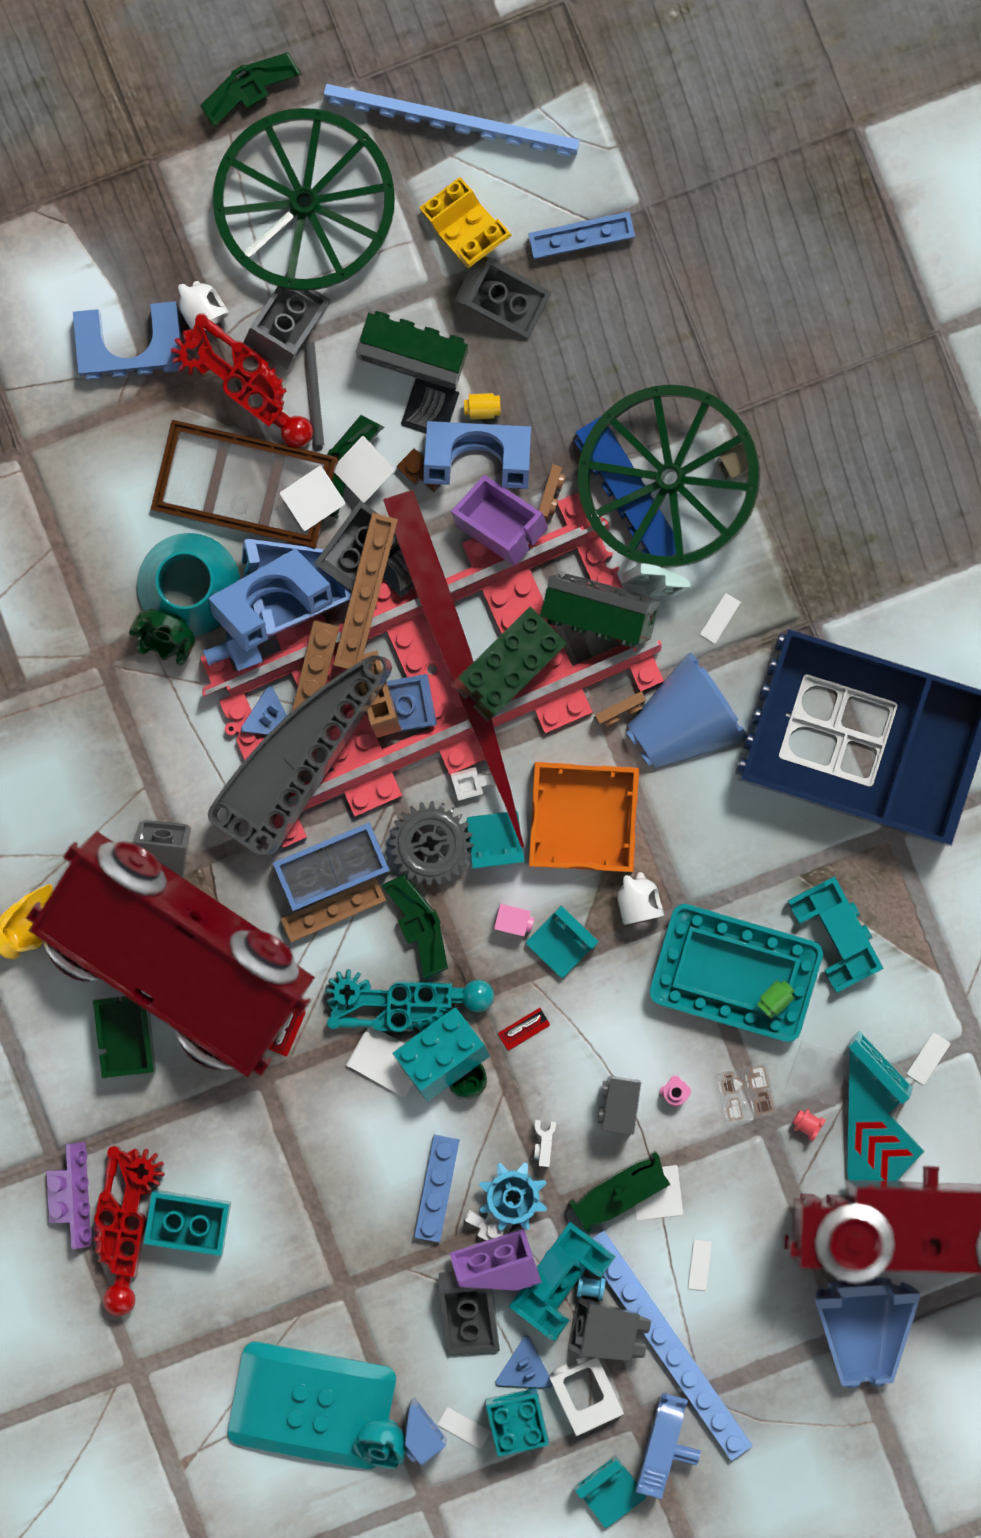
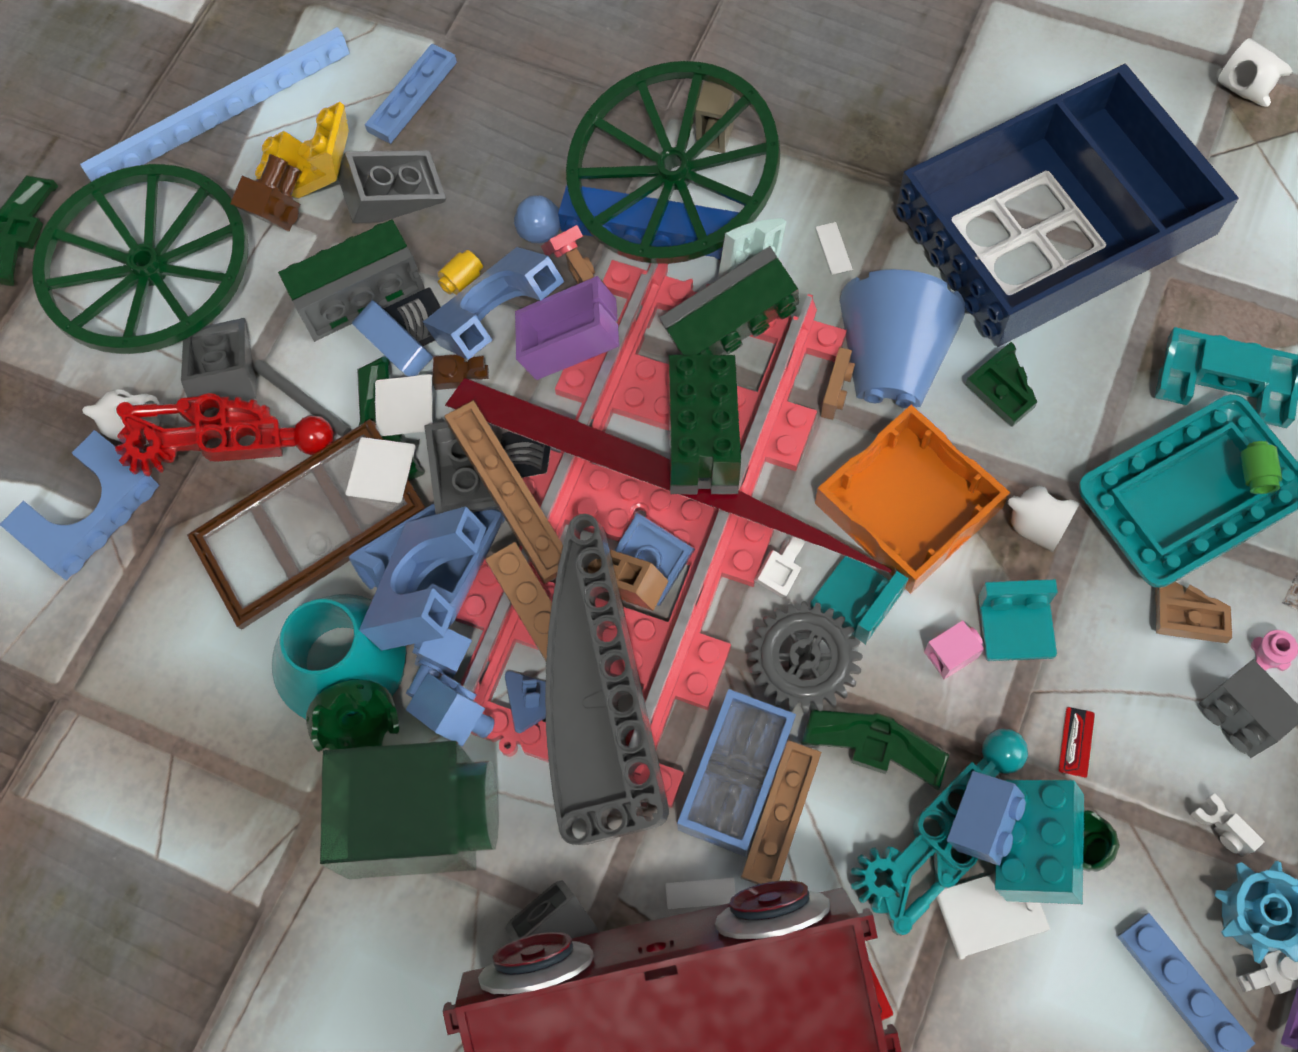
camera: 40 degrees left, 20 degrees down
none -> reddish brown brick [230,154,302,231]
none -> clear green container [320,741,499,879]
none -> medium blue beam [351,300,433,377]
none -> medium blue brick [406,673,495,747]
none -> medium blue piece [514,196,560,243]
none -> coral plate [541,225,583,258]
none -> white sticker [666,877,736,909]
none -> medium blue brick [947,771,1026,866]
none -> dark green wing [965,342,1037,427]
none -> medium nougat wing [1155,582,1232,644]

